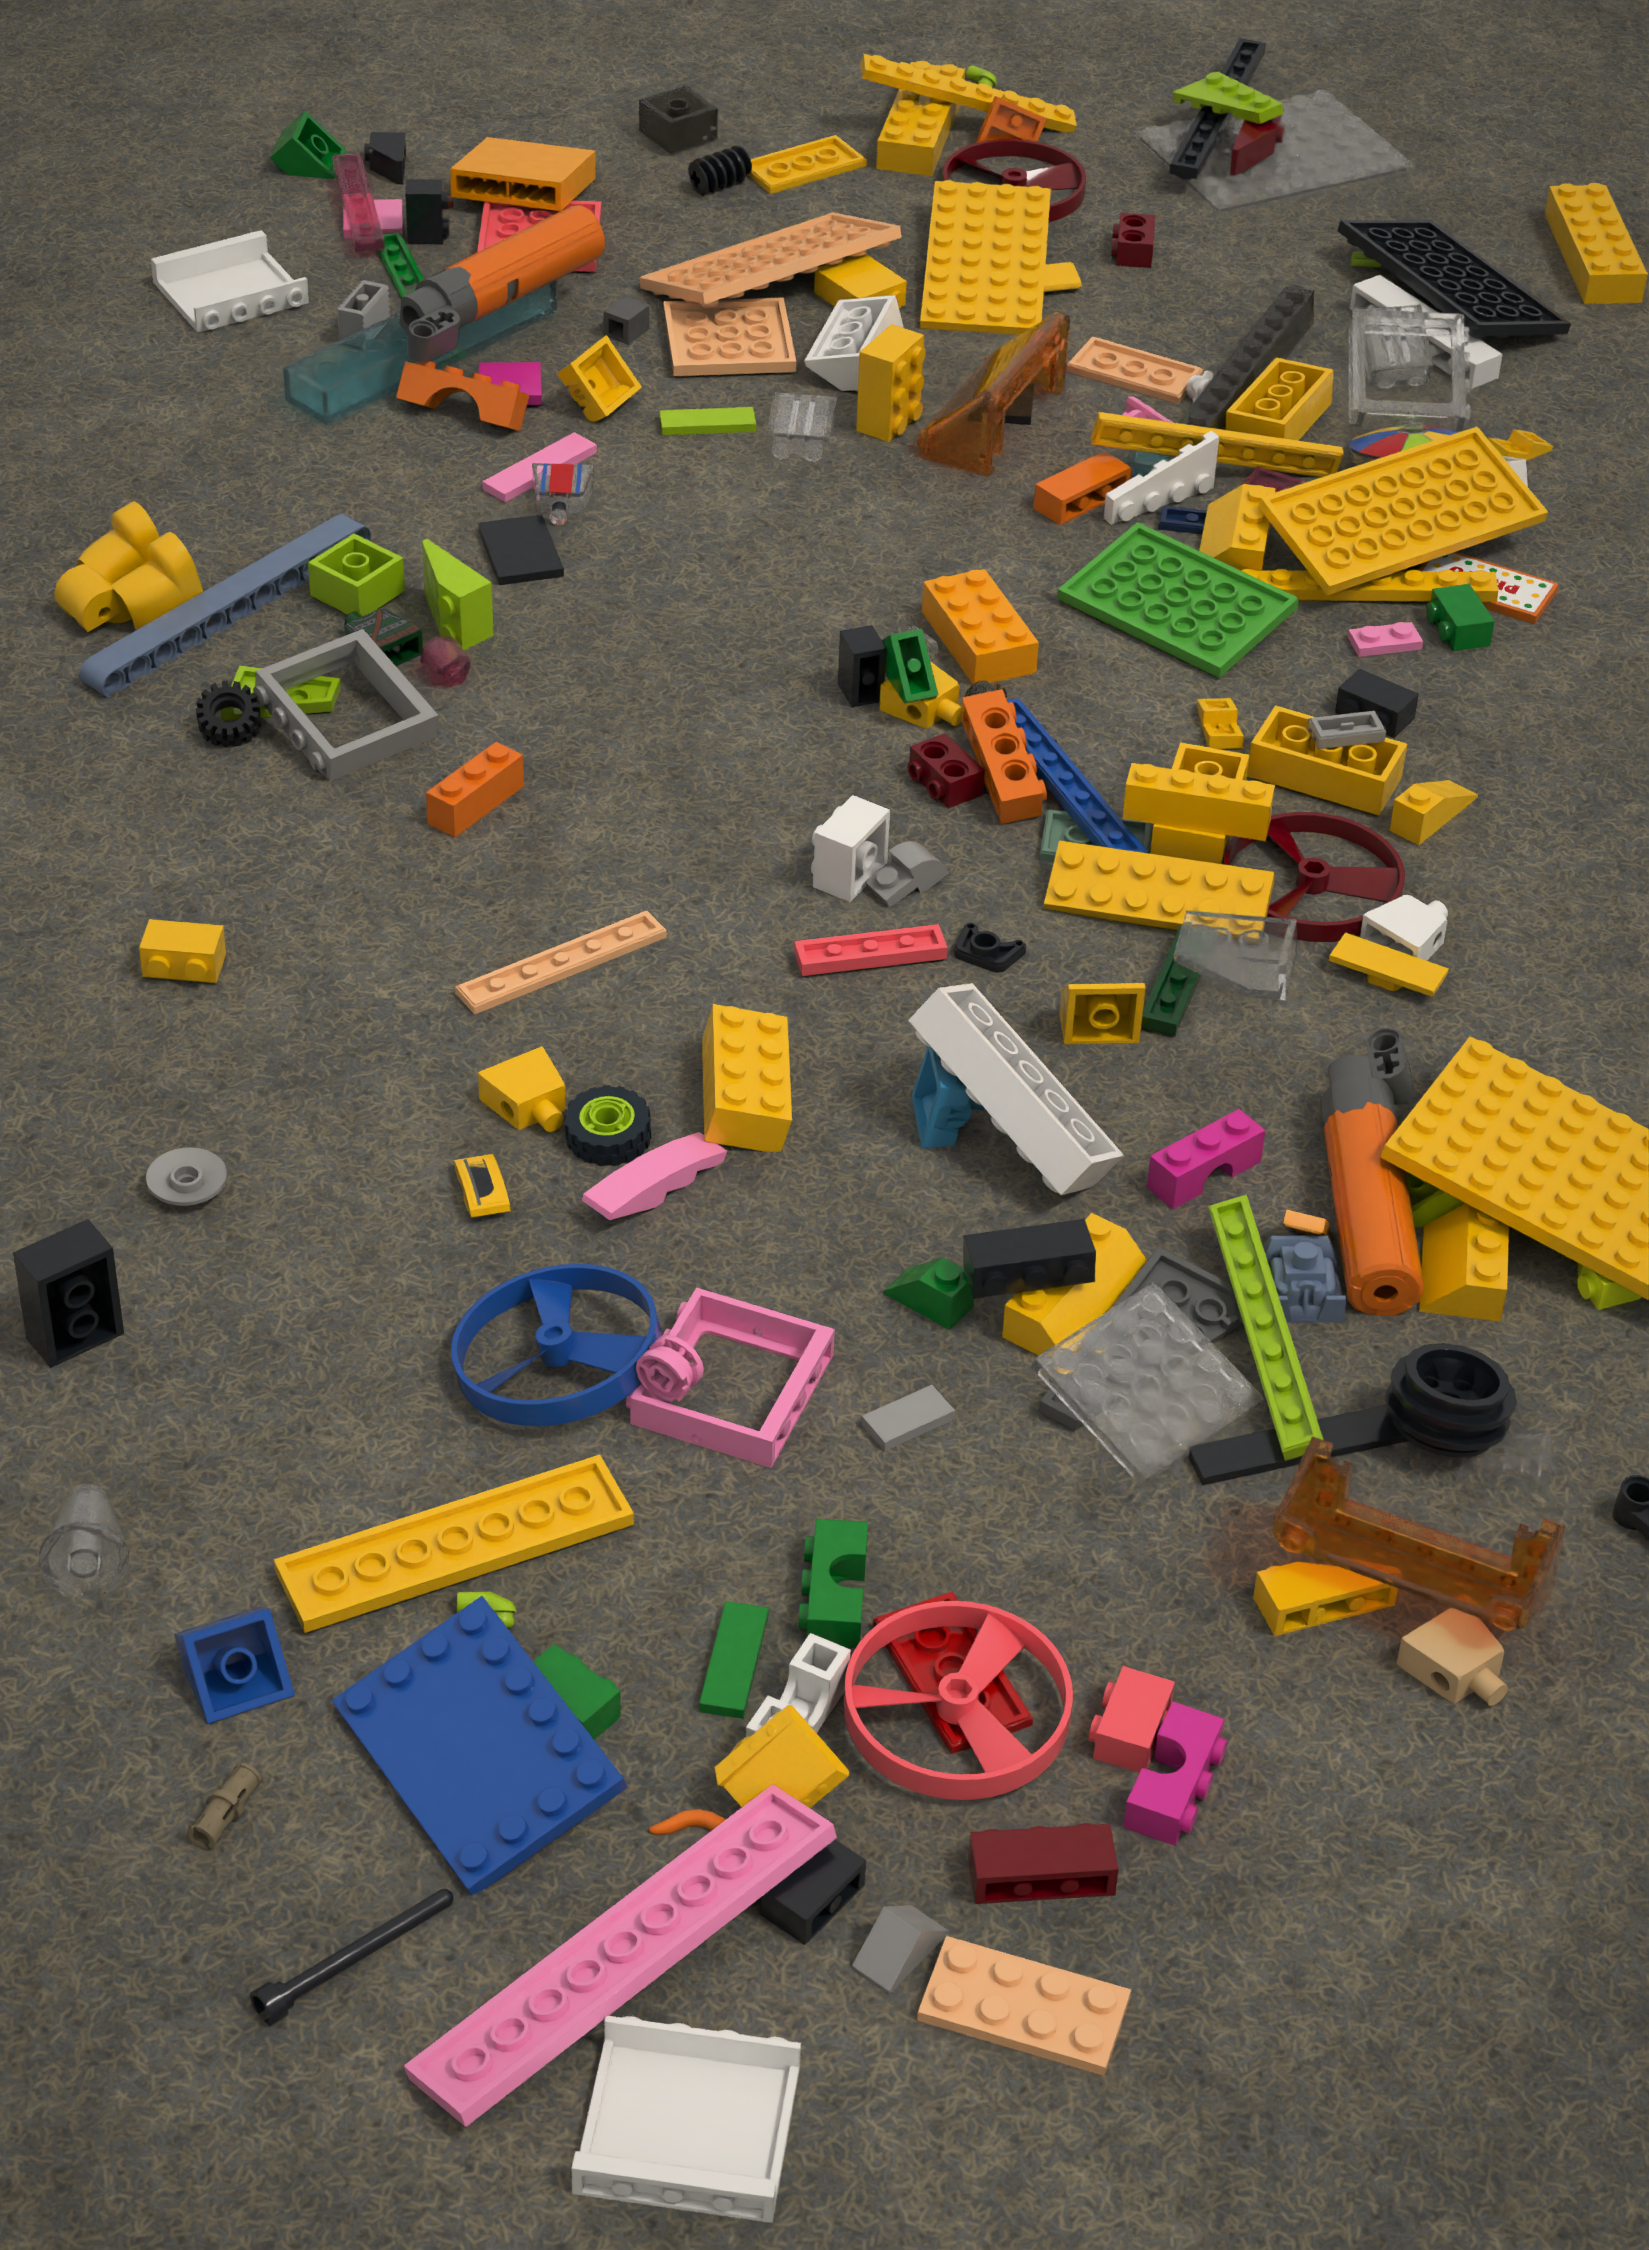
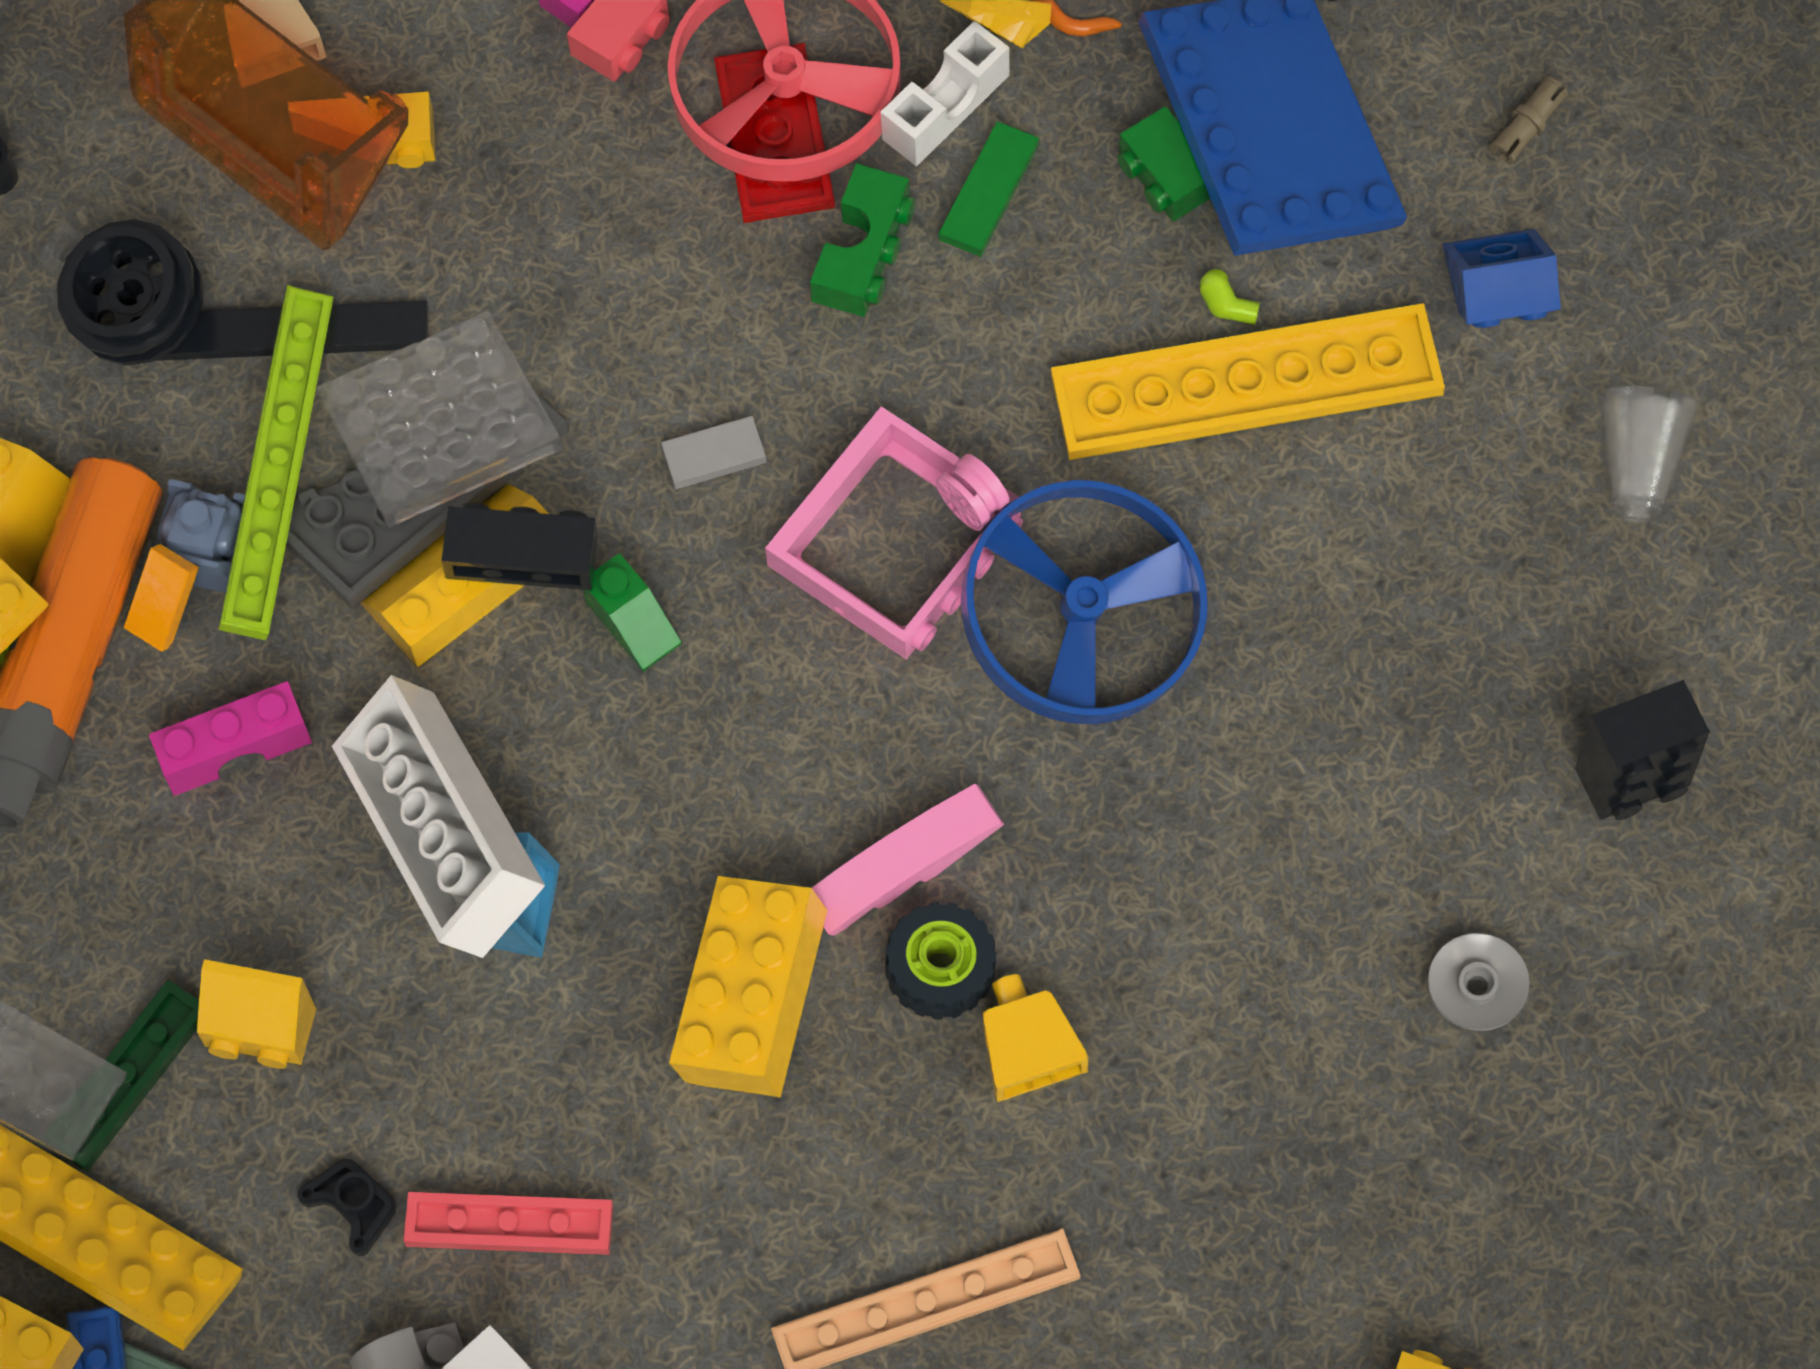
camera: 160 degrees left, 25 degrees up
yellow slope [454,1154,511,1218] -> none

